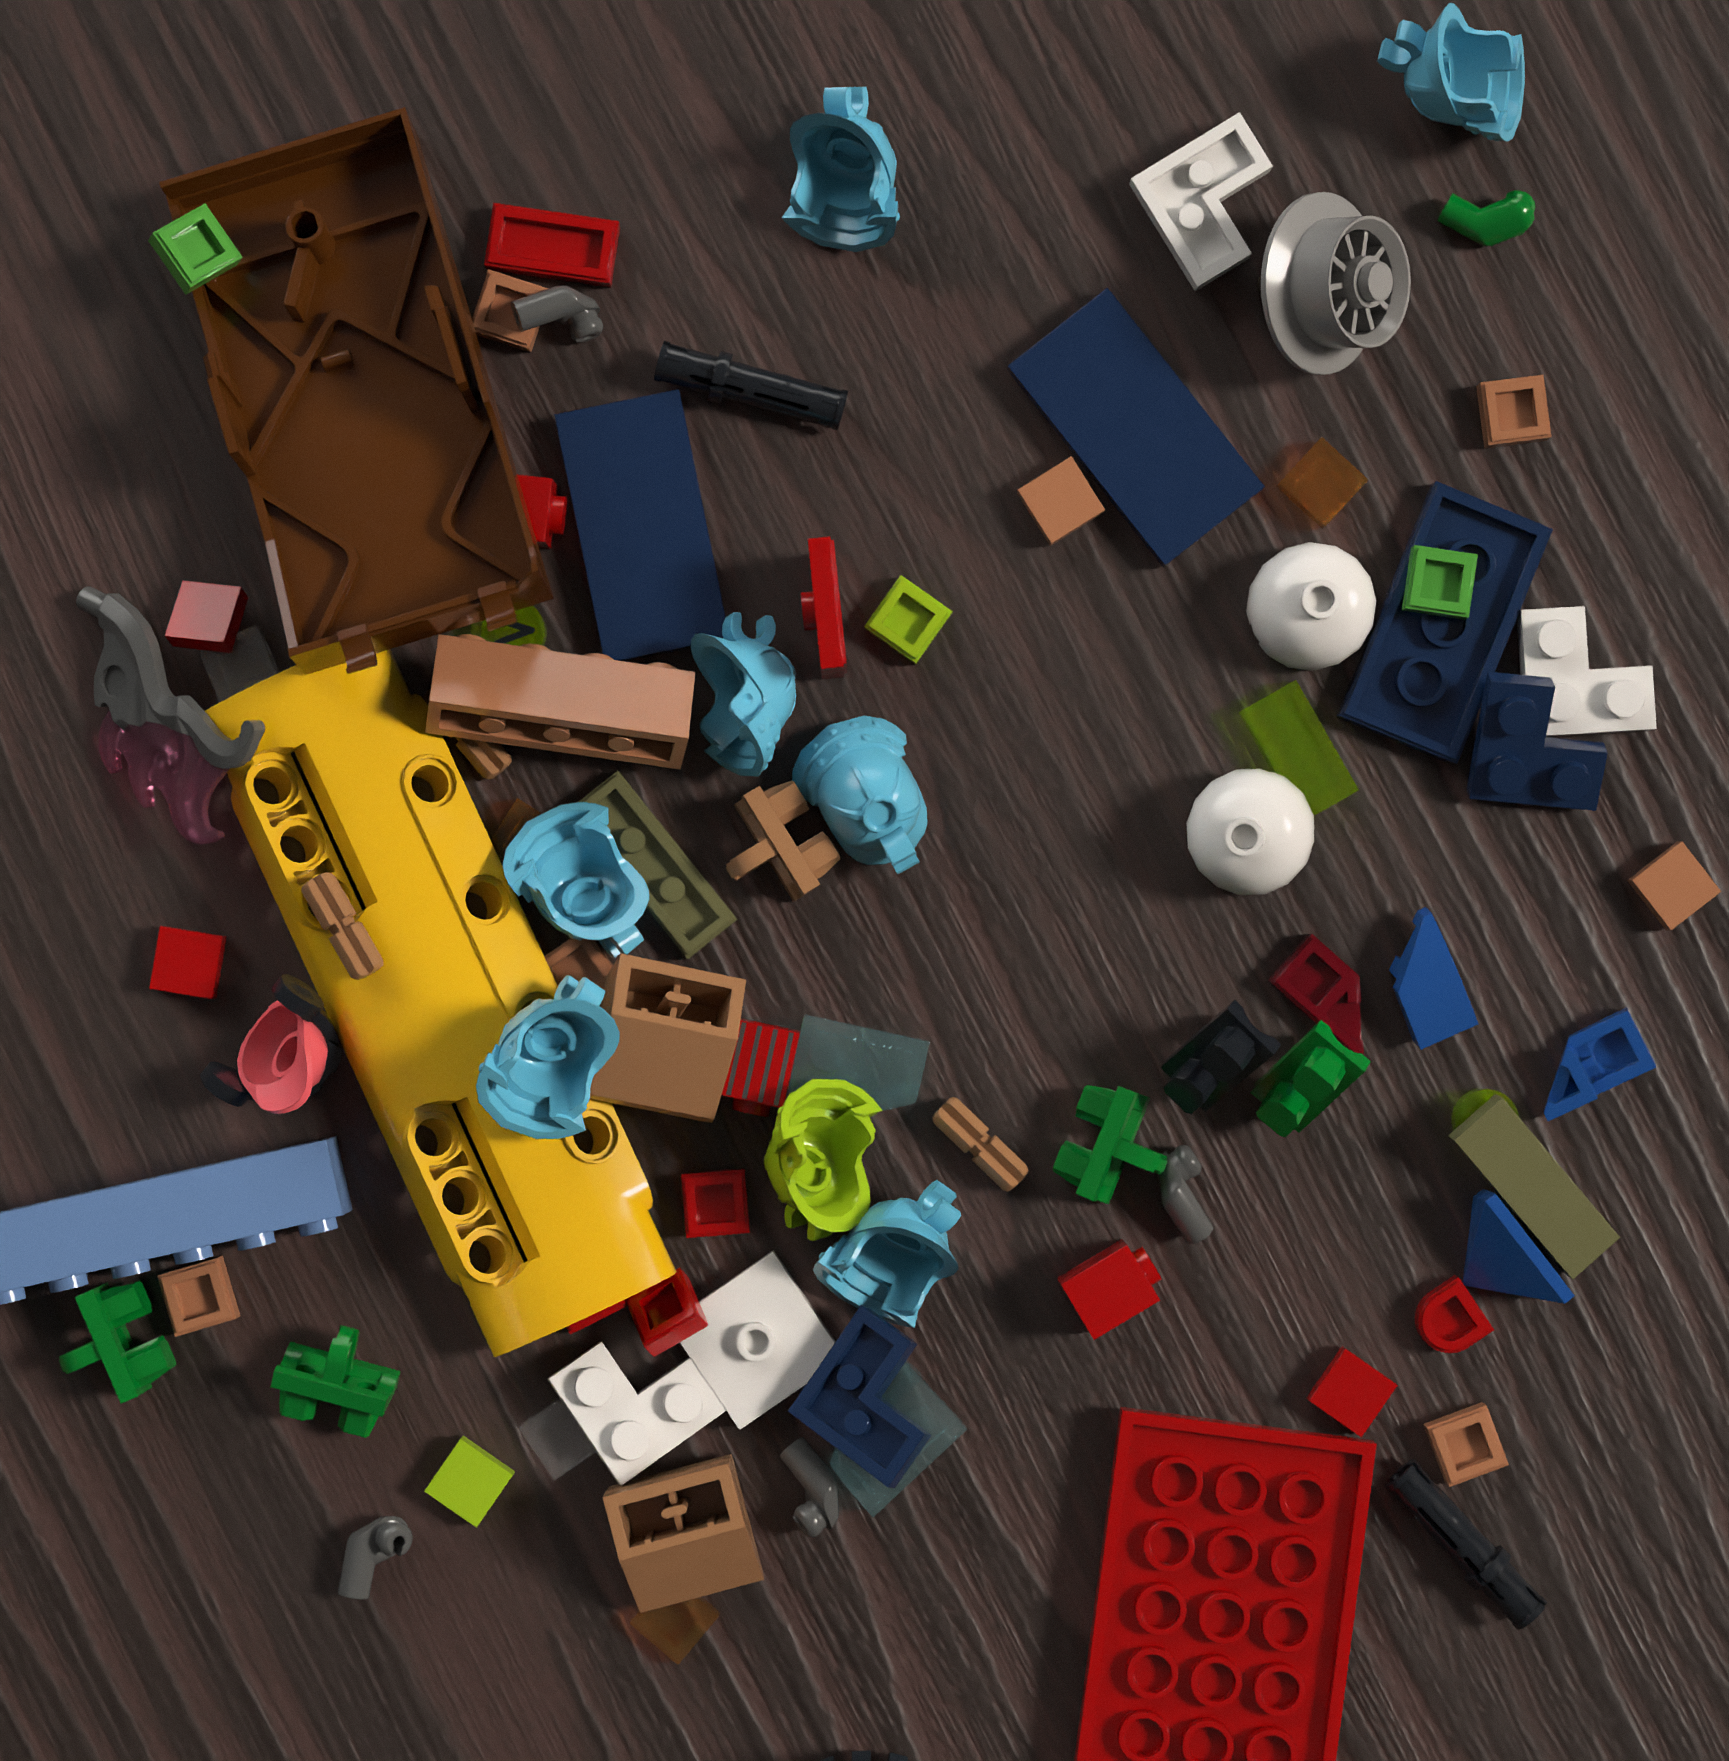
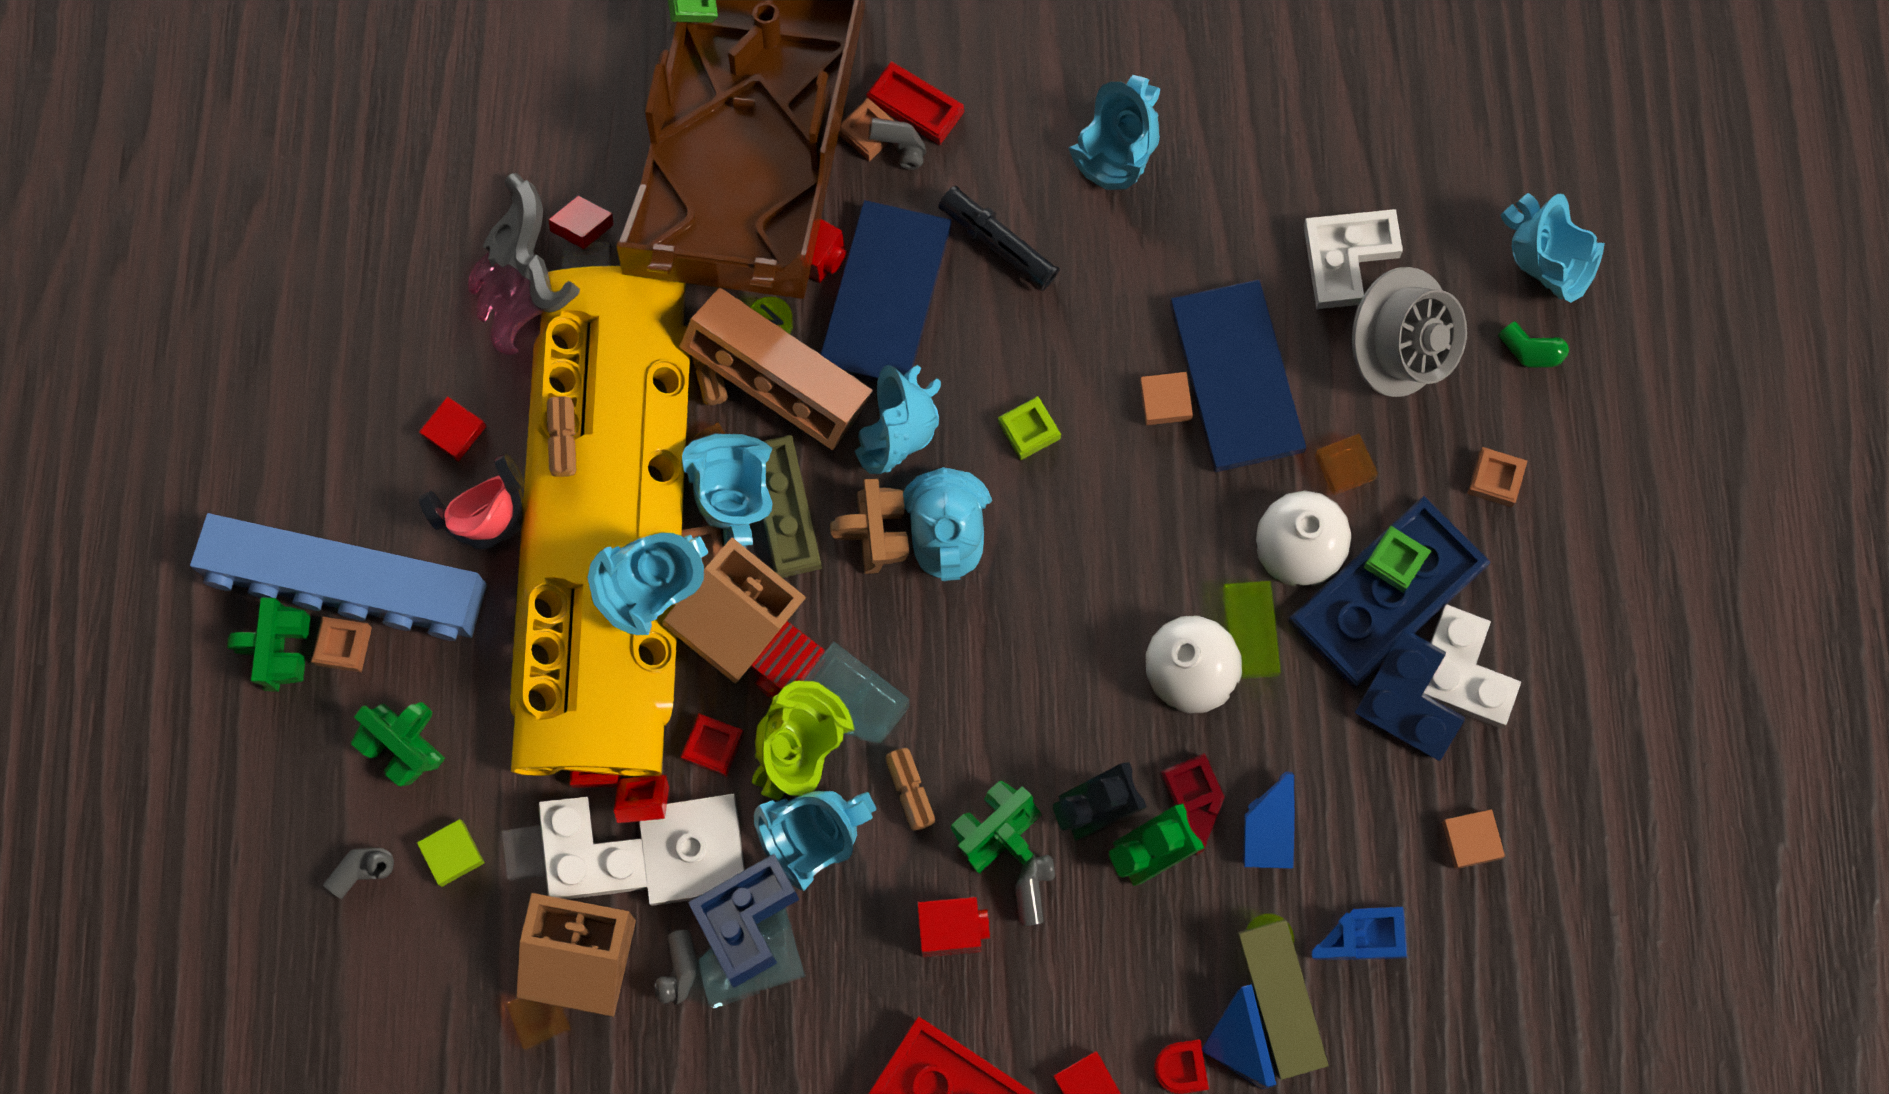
camera: 30 degrees right, 15 degrees down
red plate [800,536,847,679] -> none

